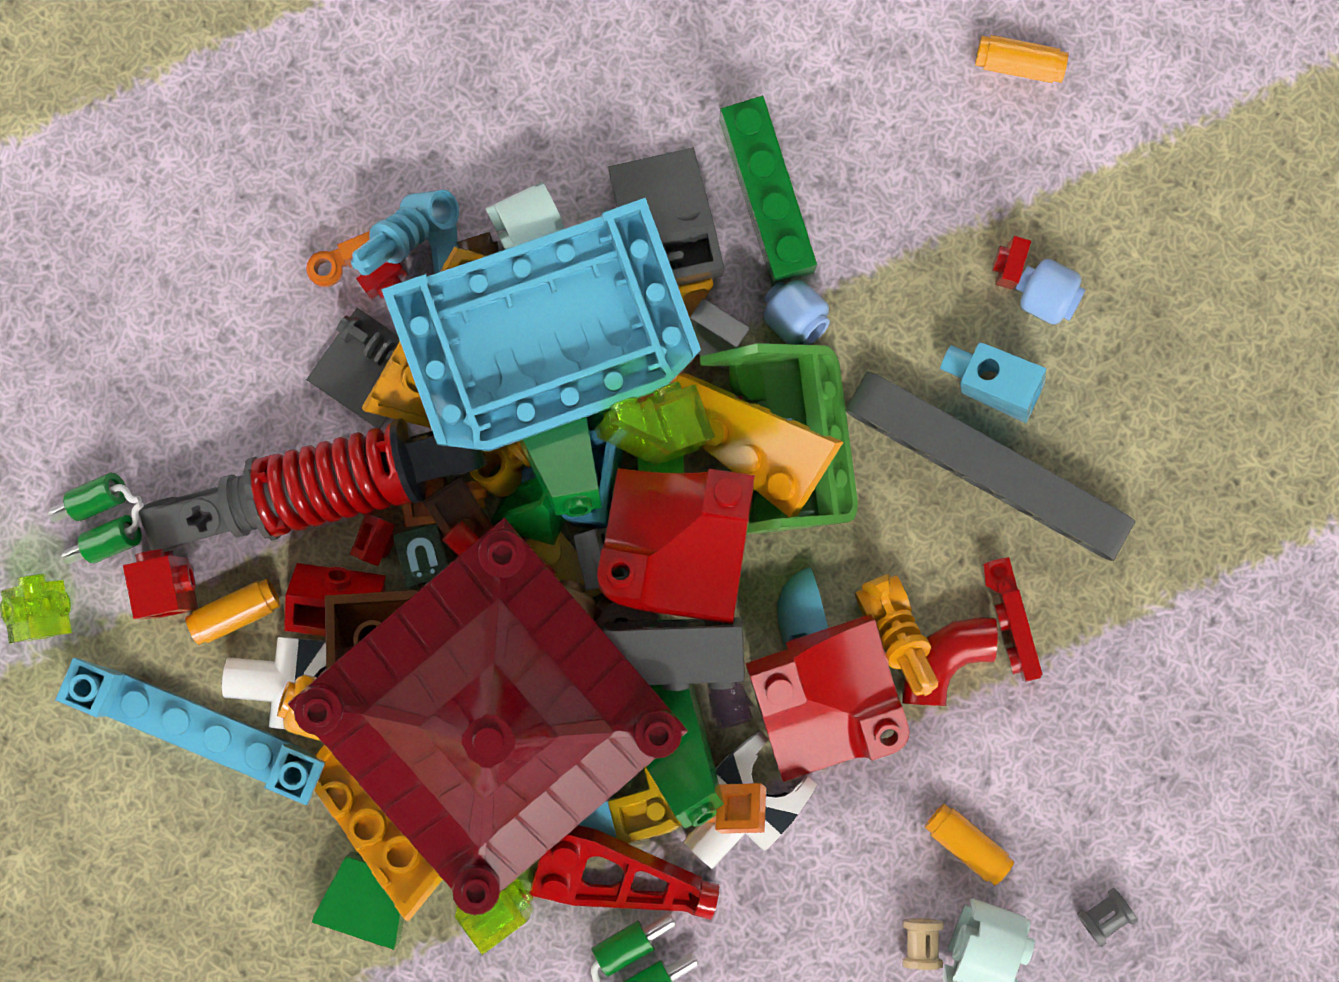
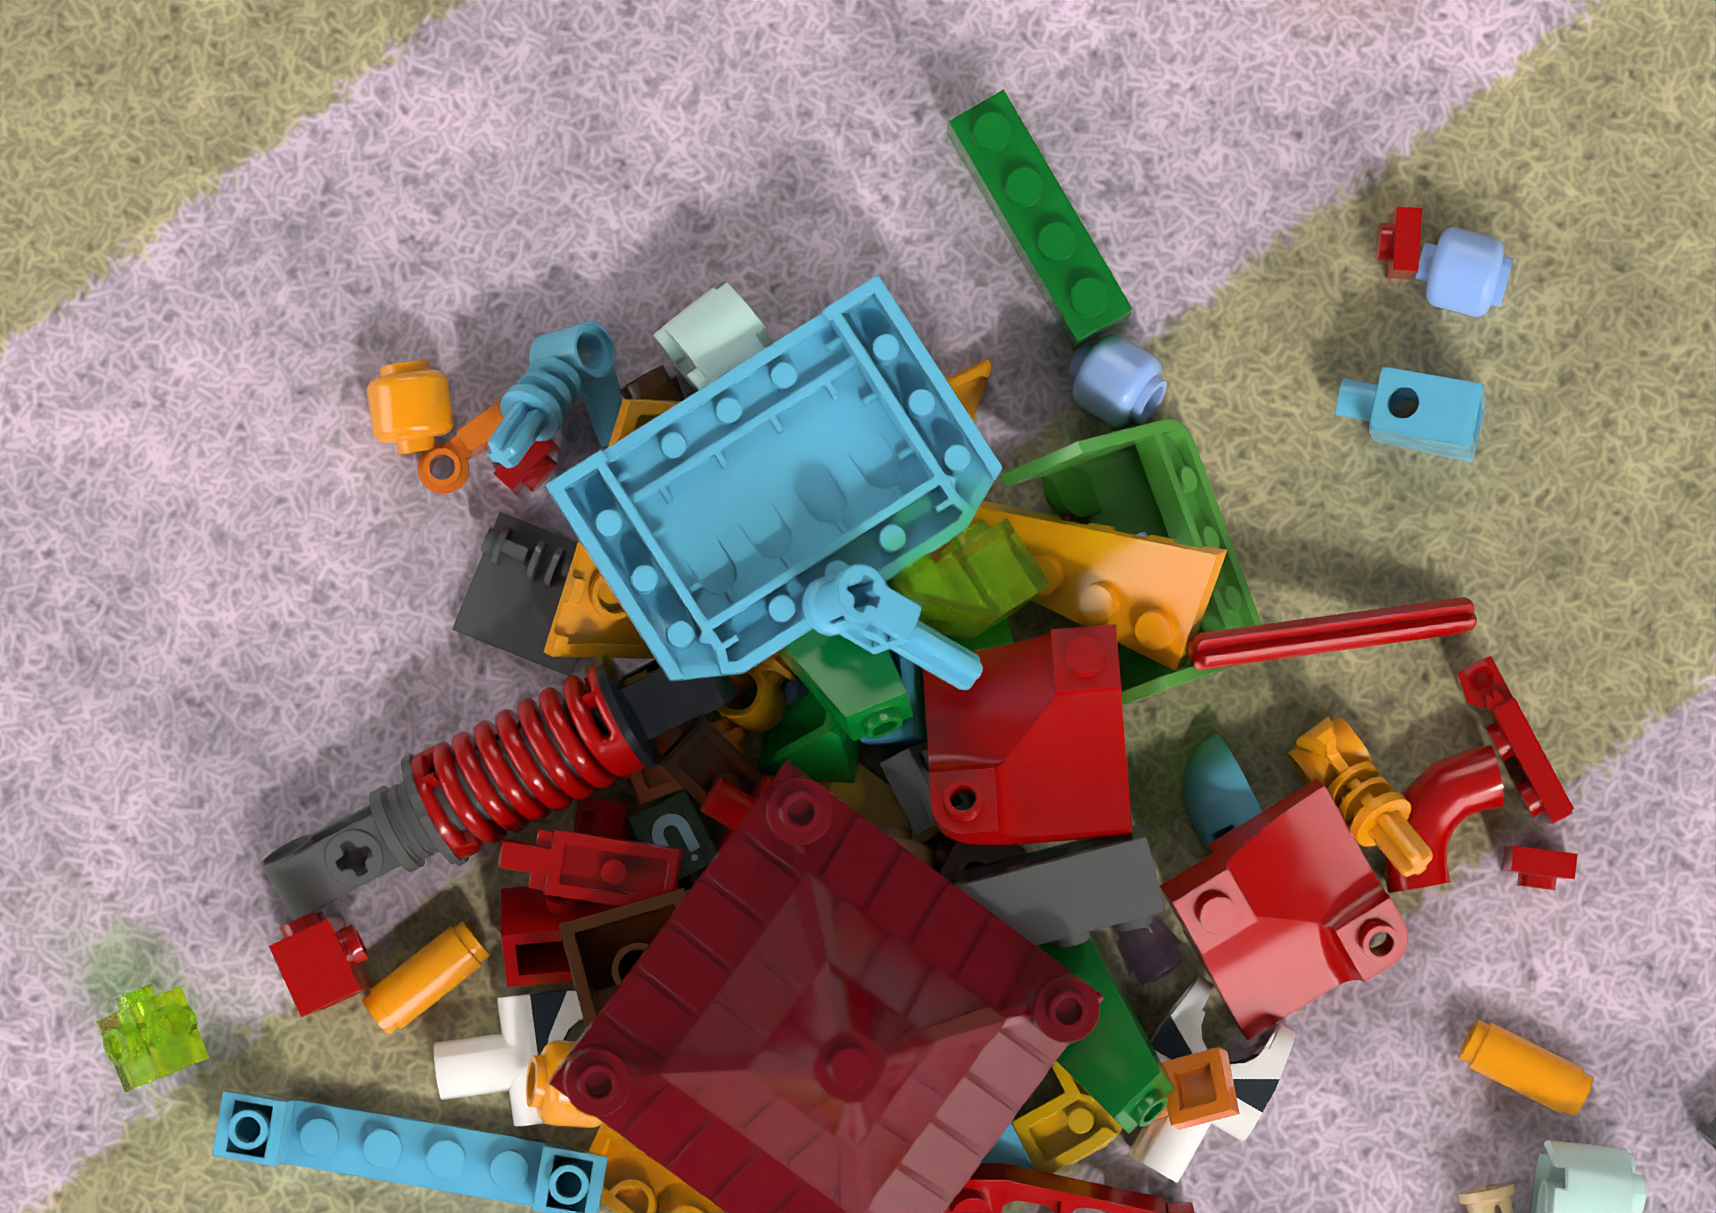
camera: 15 degrees left, 0 degrees up
green piece [48,472,144,564] -> none
dark grey slope [608,147,724,285] -> none
dark grey piece [690,299,750,370] -> none
dark grey beam [845,371,1136,562] -> none
none -> light orange head [367,360,454,455]
none -> red hinge [498,828,683,906]
none -> medium azure connector [802,564,983,690]
none -> red axle [1187,597,1477,670]
none -> red plate [1501,845,1578,890]

